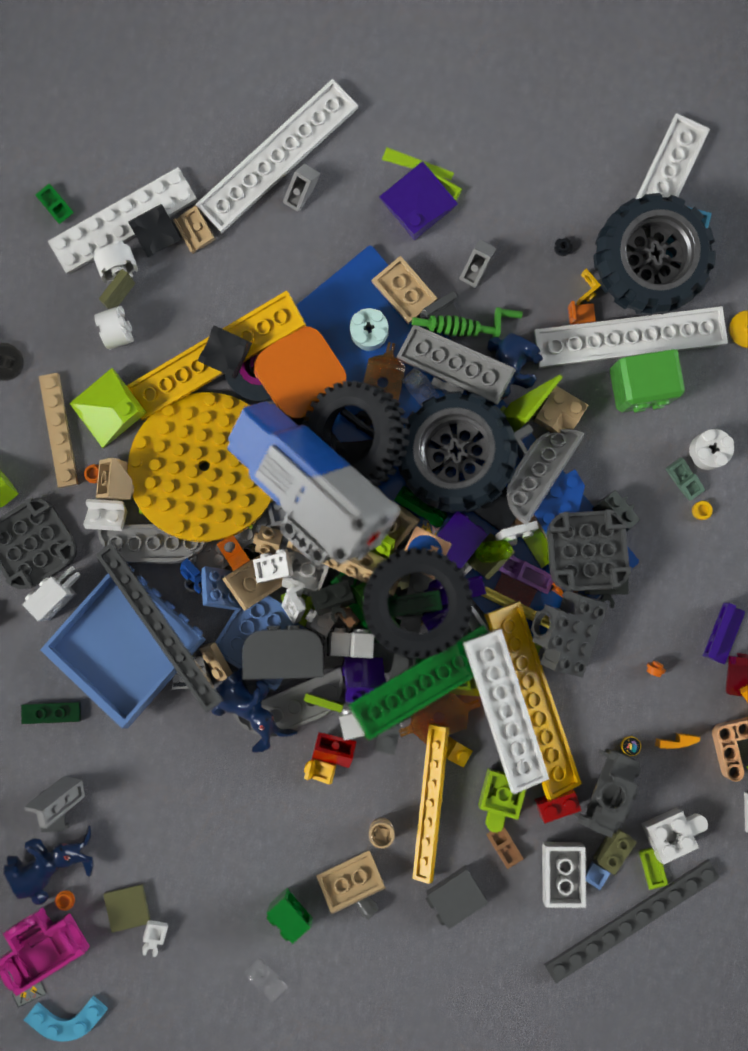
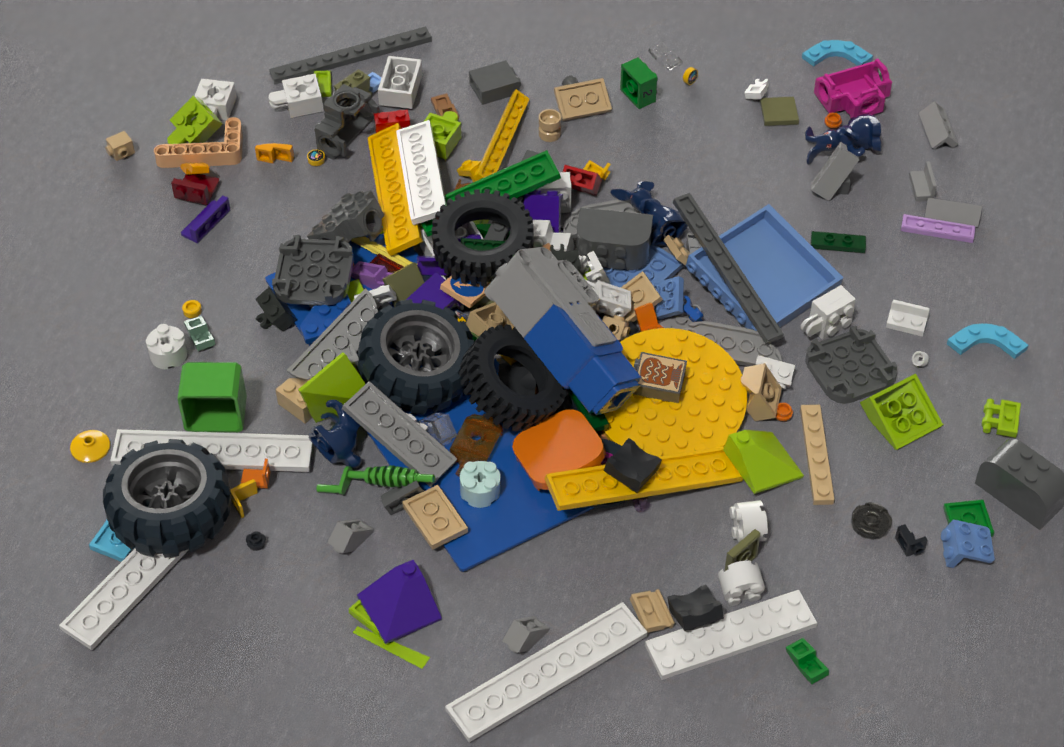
camera: 170 degrees left, 35 degrees down
lime tile [304,692,344,712] -> none
clear neon green plate [475,540,513,563] -> none
orange plate [646,661,666,677] -> none
none -> brick [633,352,687,403]
none -> tile [683,67,698,85]

